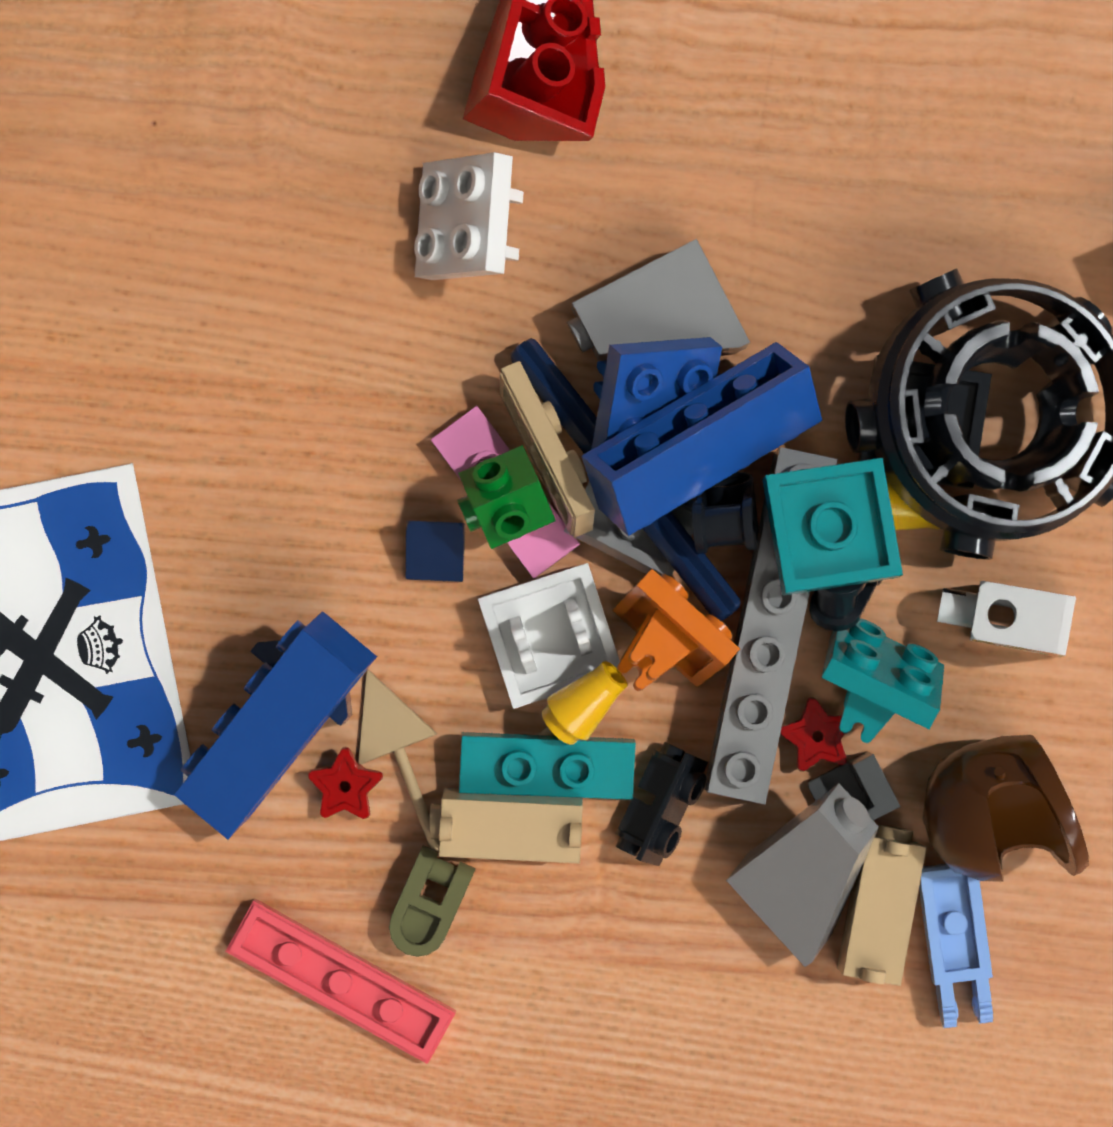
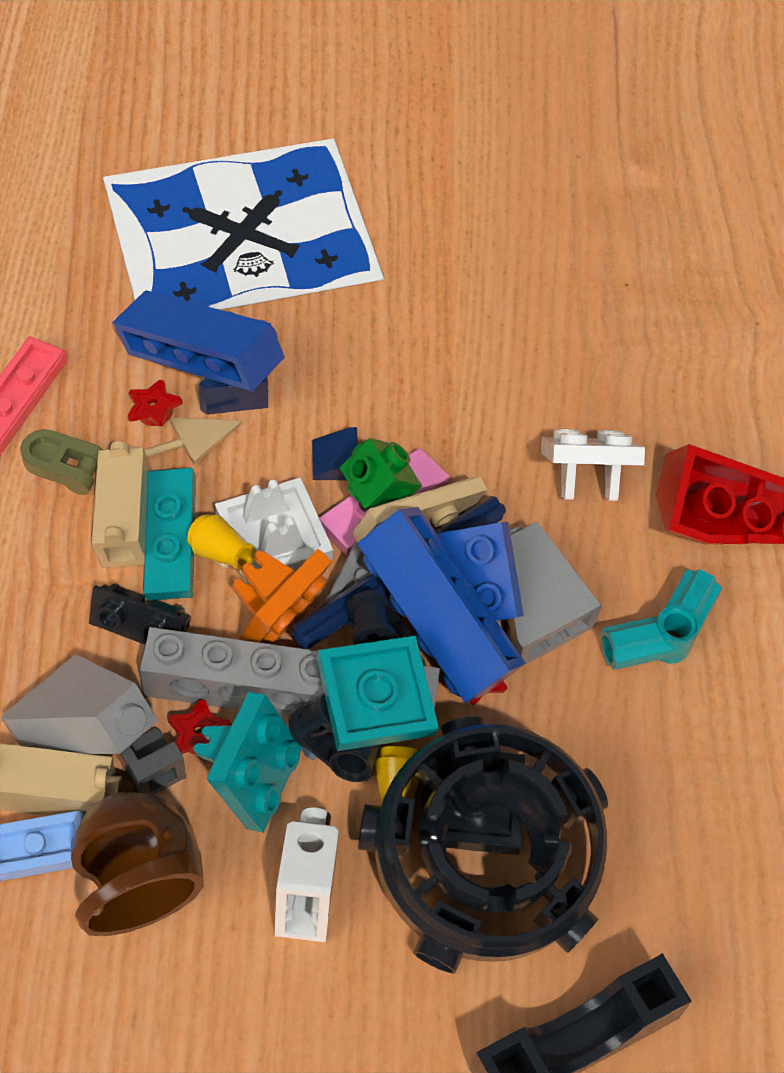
camera: 80 degrees right, 30 degrees down
none -> teal piece [600,569,722,670]

